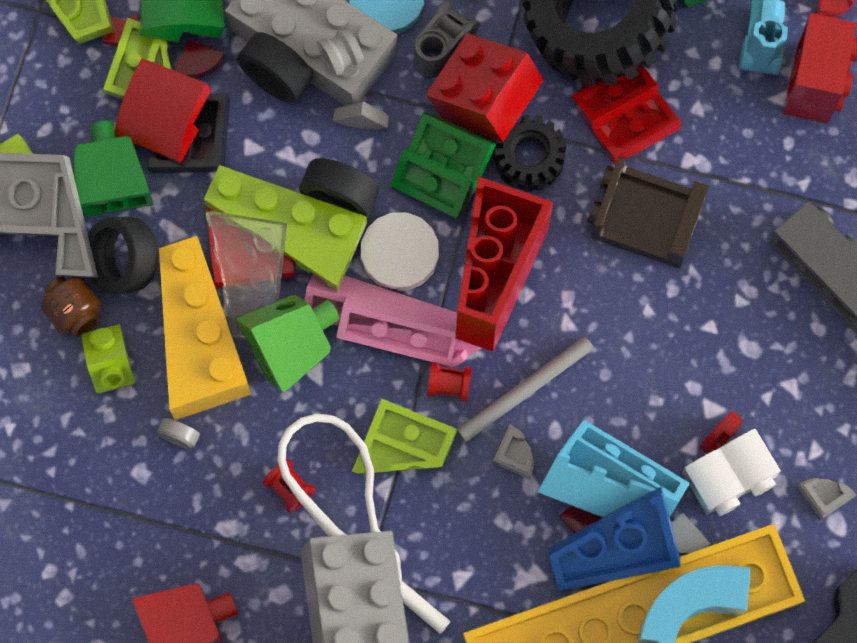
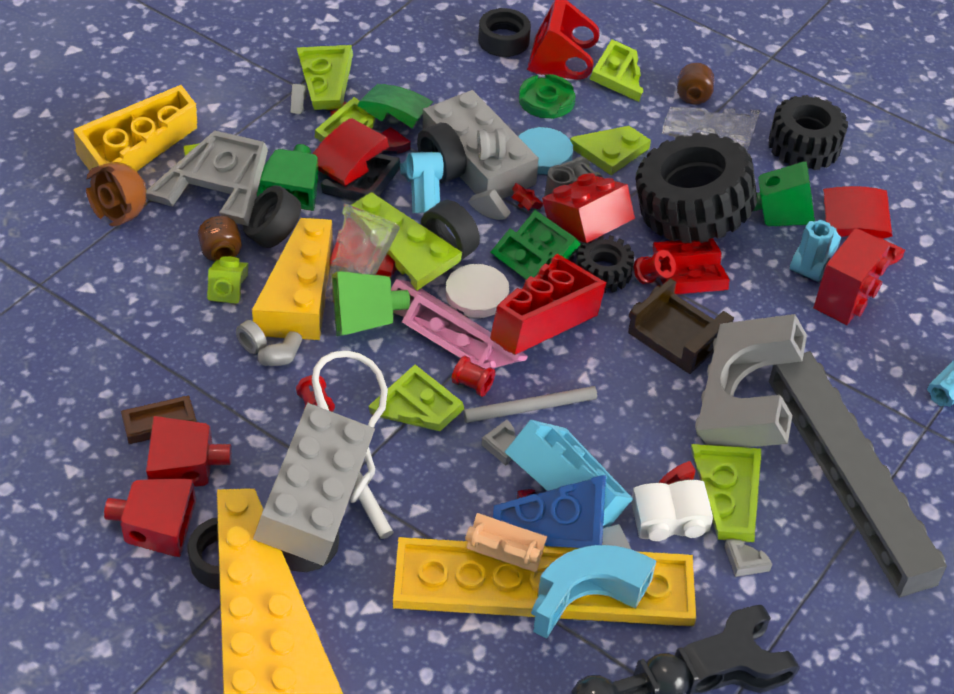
camera: 20 degrees right, 25 degrees down
none -> reddish brown tile [121,395,197,444]
none -> light grey arm [257,331,302,366]
none -> light grey tile [290,84,307,114]
none -> medium azure piece [400,152,443,213]
none -> light nougat hinge [465,513,547,572]
none -> red piece [511,183,544,211]
none -> red bush [633,250,676,284]
none -> lime wing [691,444,761,542]
none -> light grey arch [695,314,807,447]

